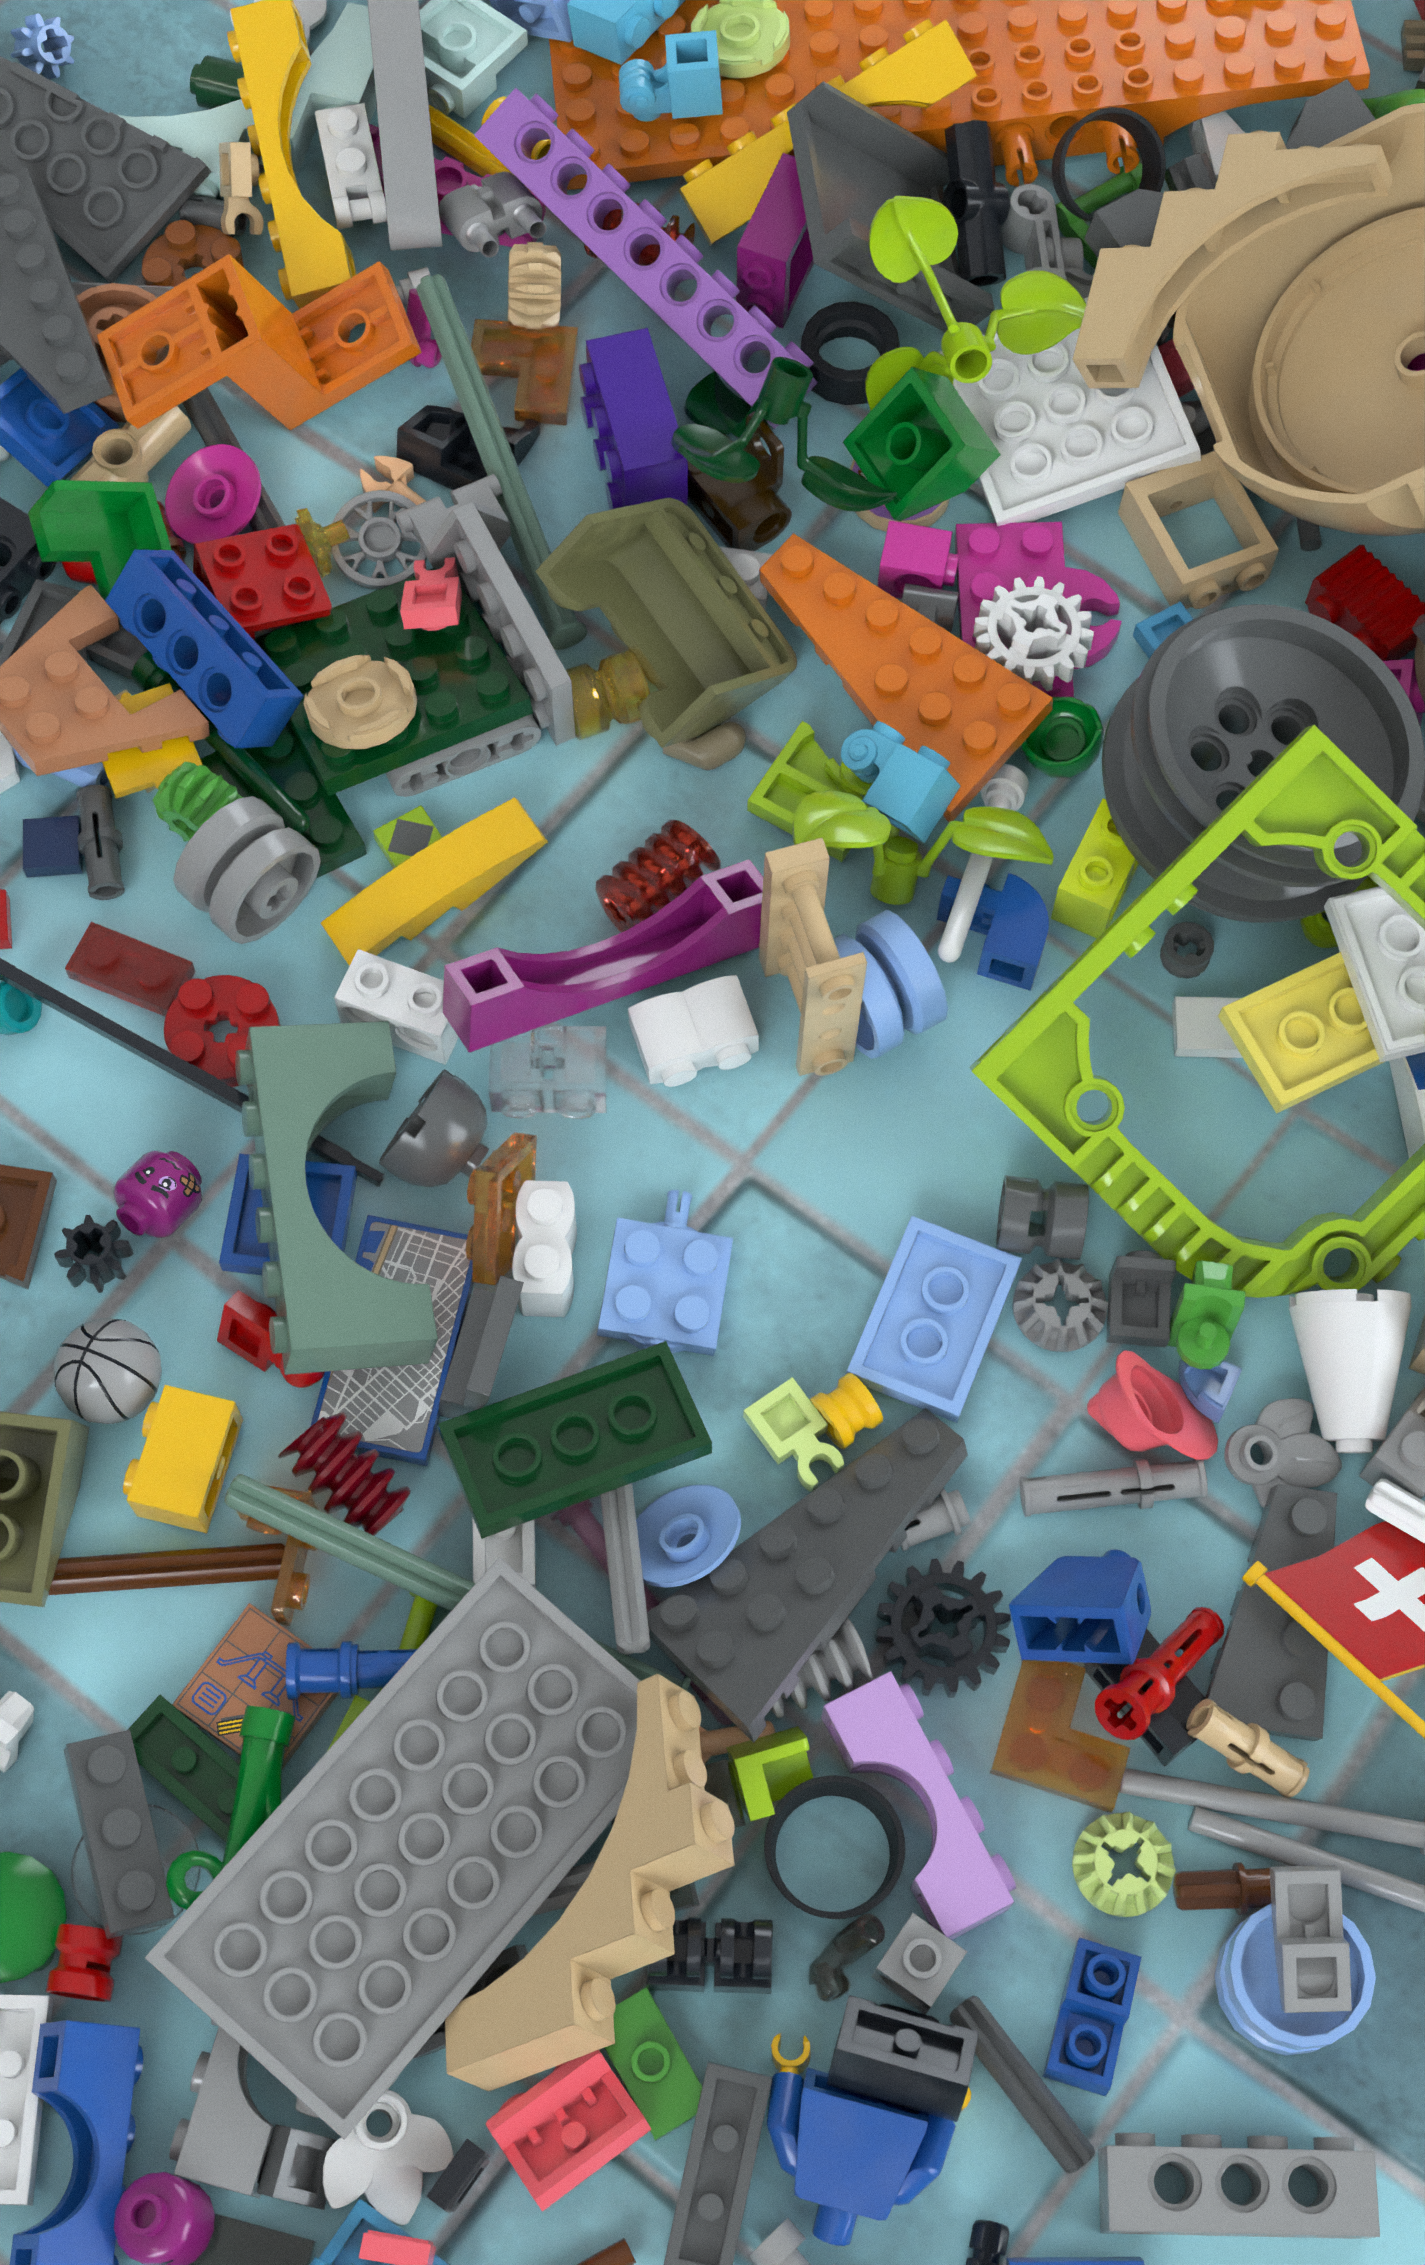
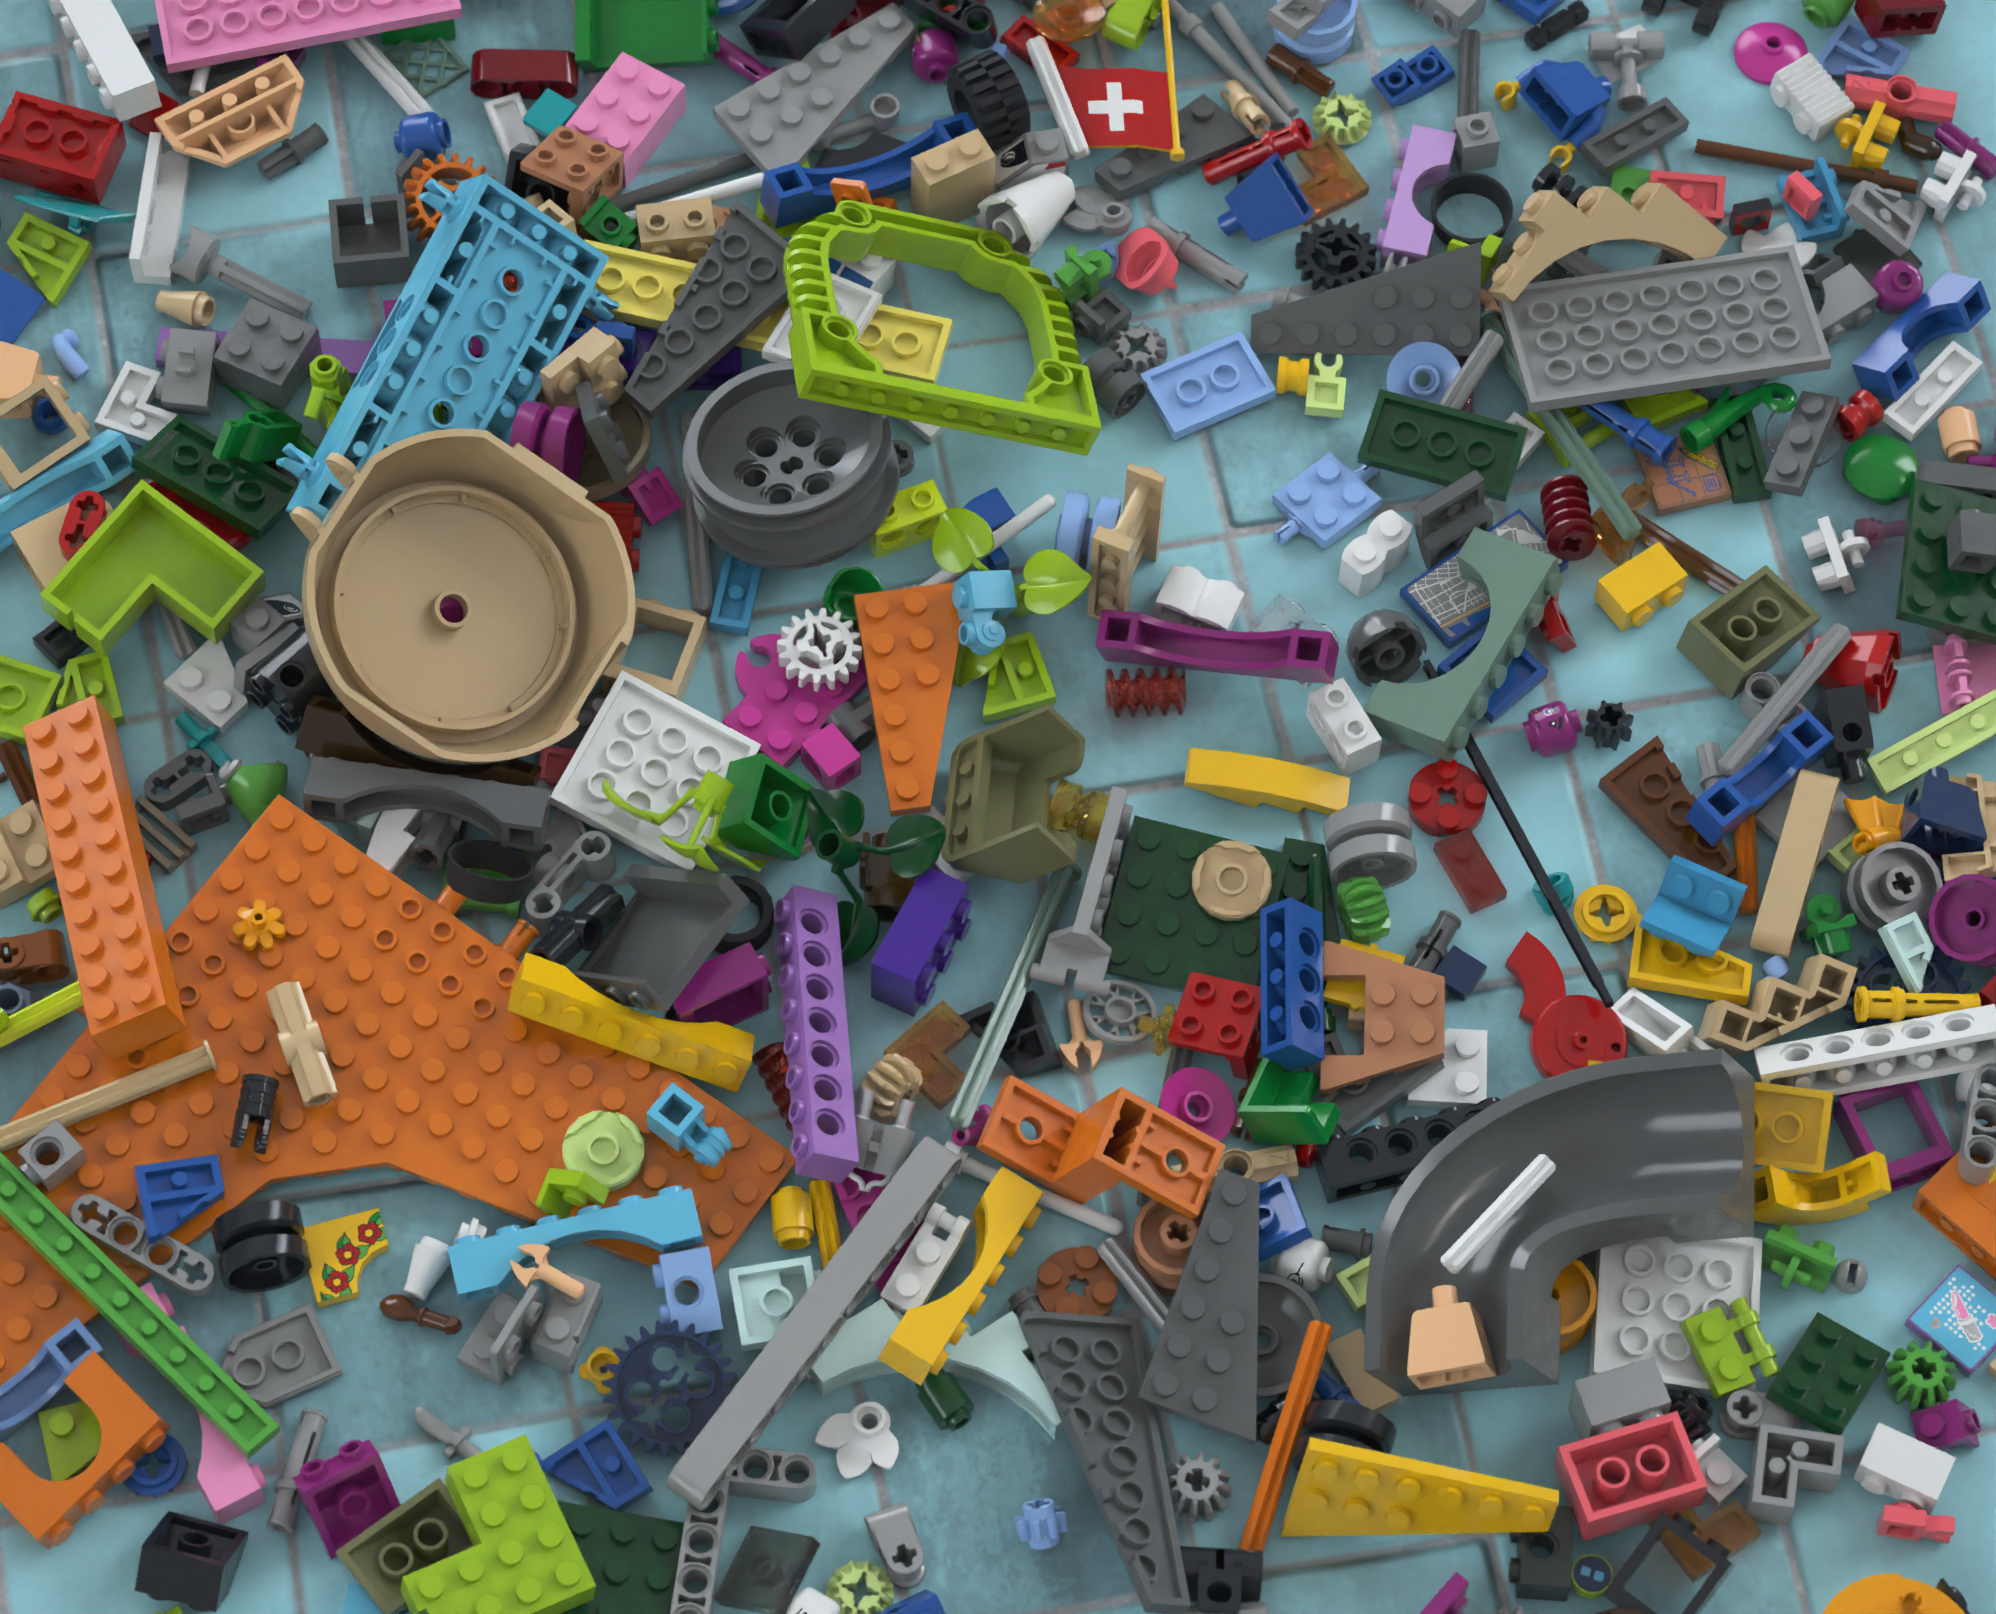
camera: 140 degrees left, 5 degrees down
light grey piece [54,1318,162,1424] -> none
tan plate [219,142,264,235] -> none
tile [373,805,442,869] -> none
coral plate [400,557,462,631] -> none
clear orange plate [466,1132,537,1285] -> none
clear smoke arm [808,1914,885,2002] -> none
black piece [826,1995,979,2122] -> none
tan arch [1072,130,1393,388] -> none

